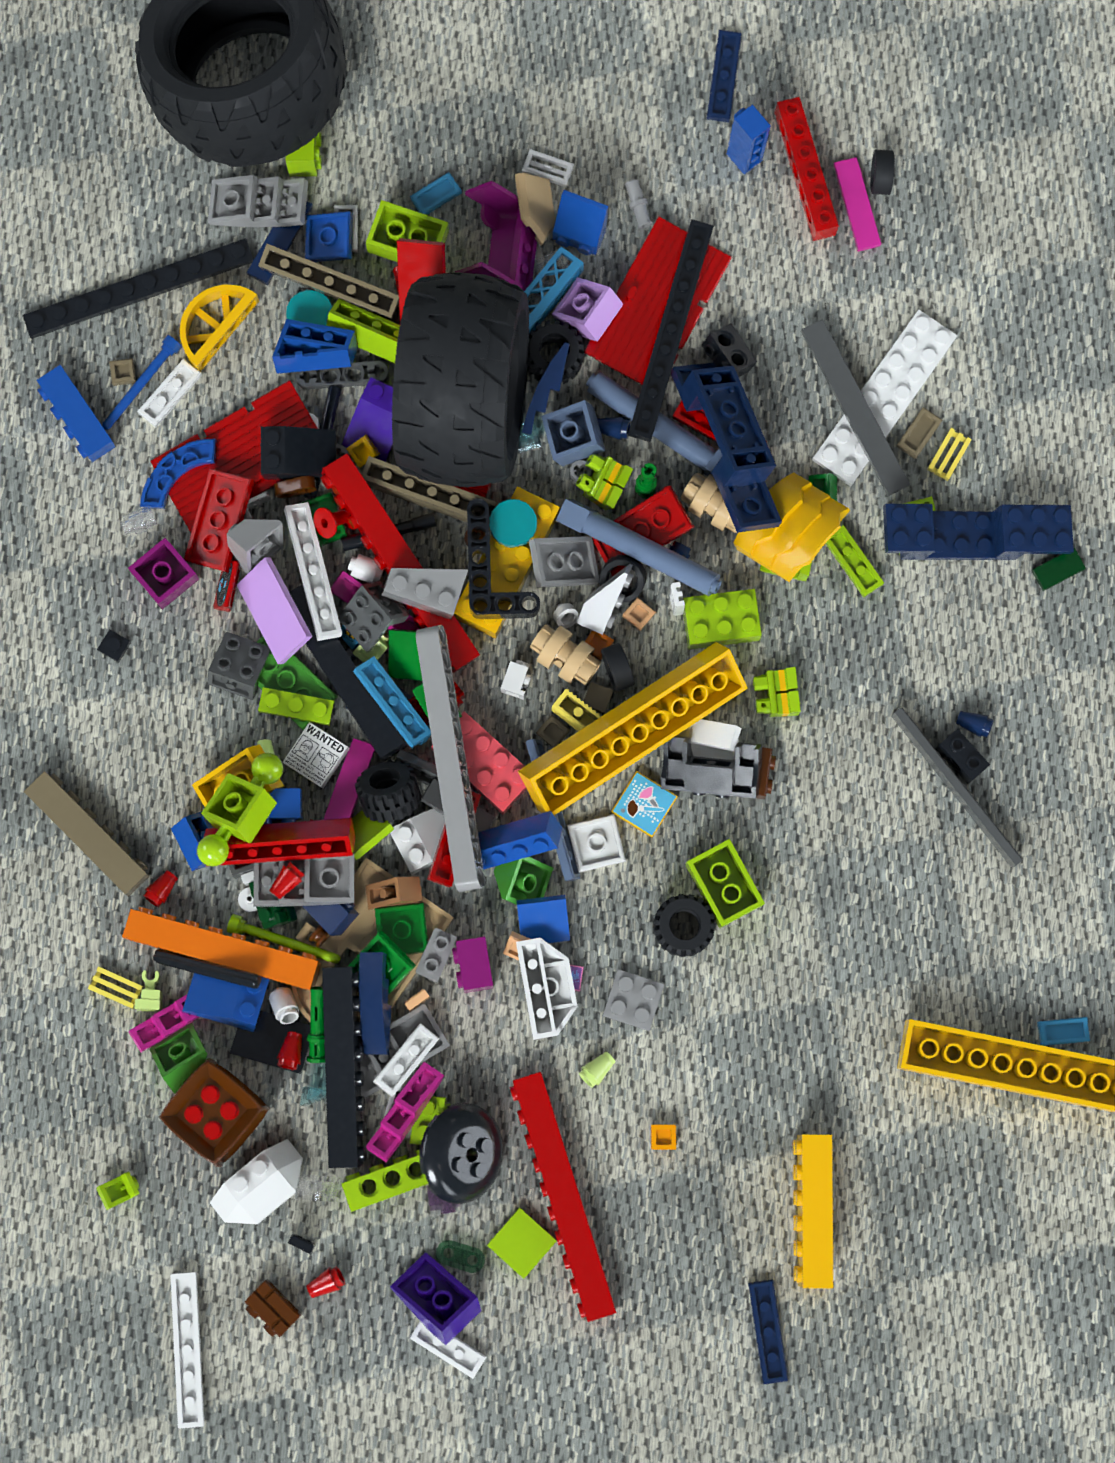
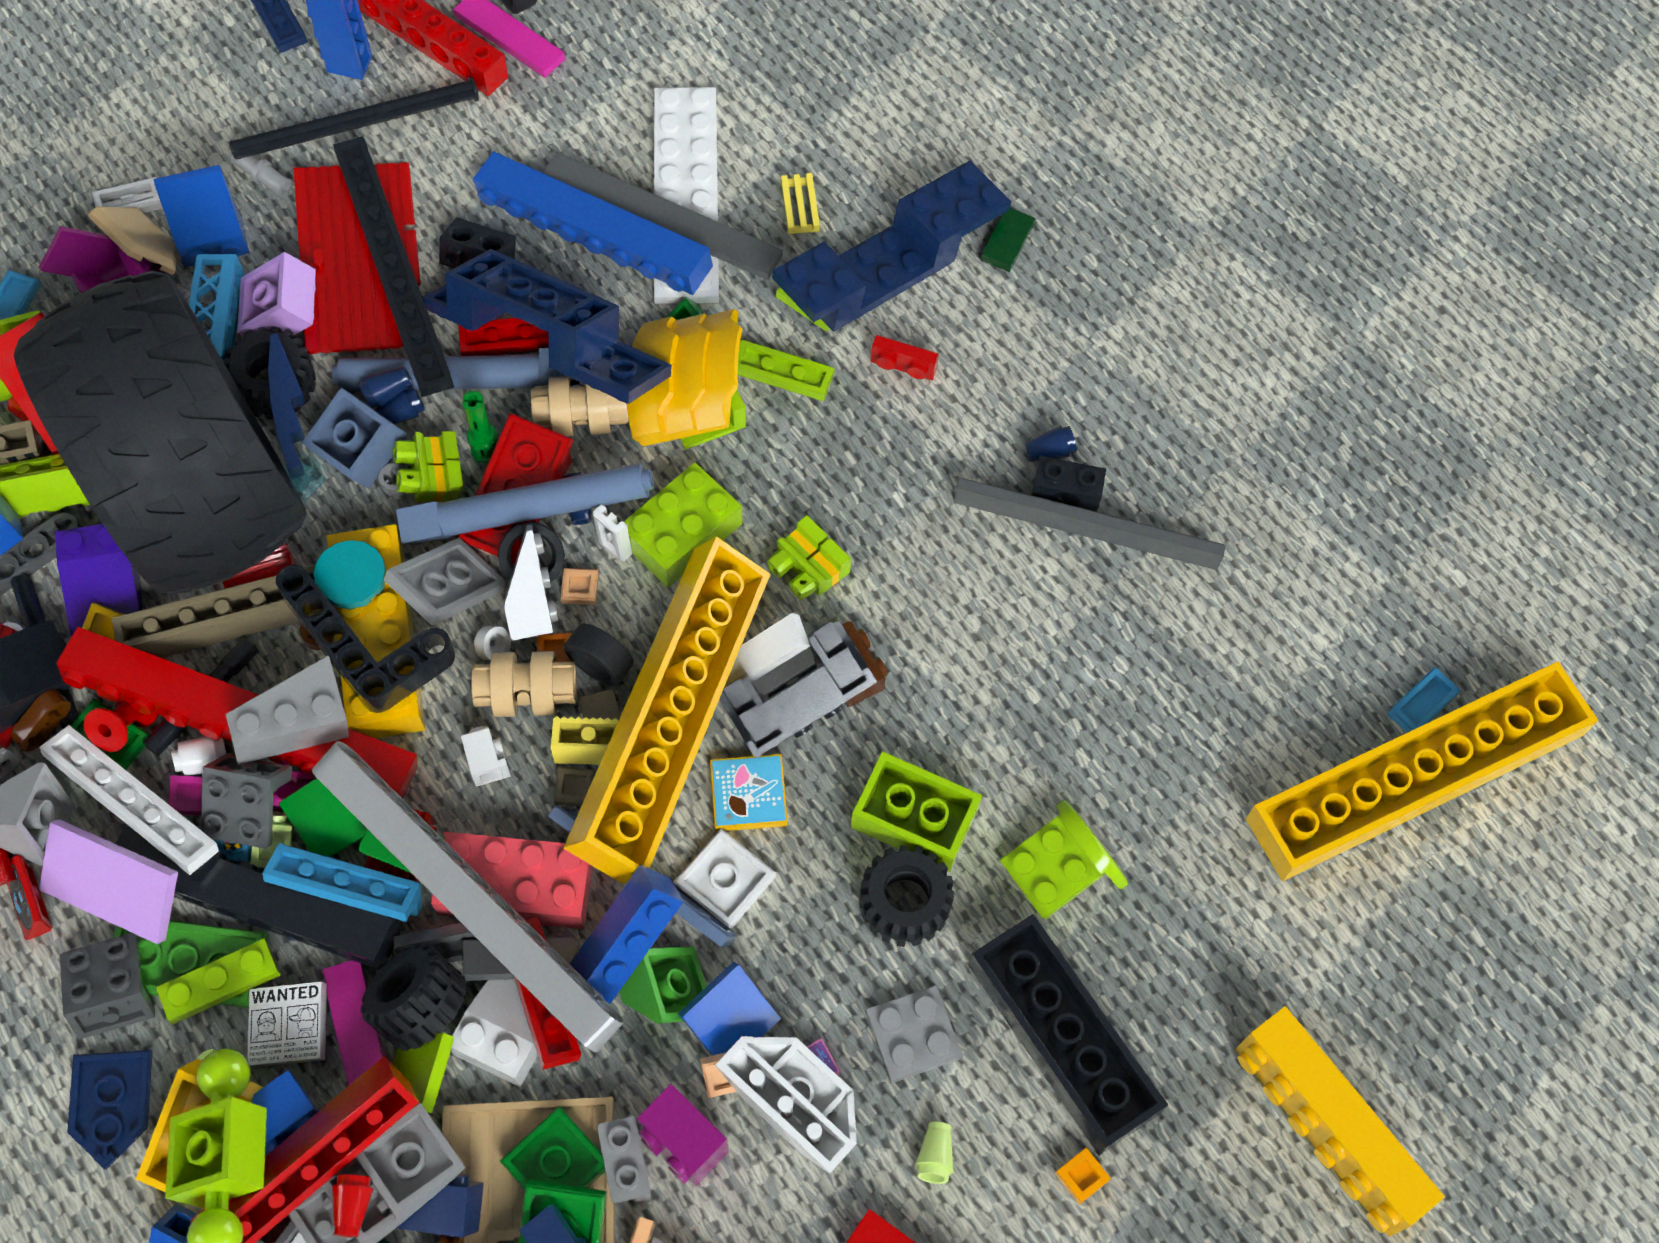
camera: 35 degrees left, 15 degrees down
medium nougat slope [365,876,423,910] -> none
dark tan tile [896,407,943,460] -> none
none -> dark blue tile [67,1050,153,1170]
none -> black axle [229,76,479,160]
none -> dark blue cone [359,366,413,408]
none -> blue brick [472,151,713,295]
none -> red plate [871,335,939,381]
none -> black brick [968,914,1168,1156]
none -> lime piece [999,800,1128,920]

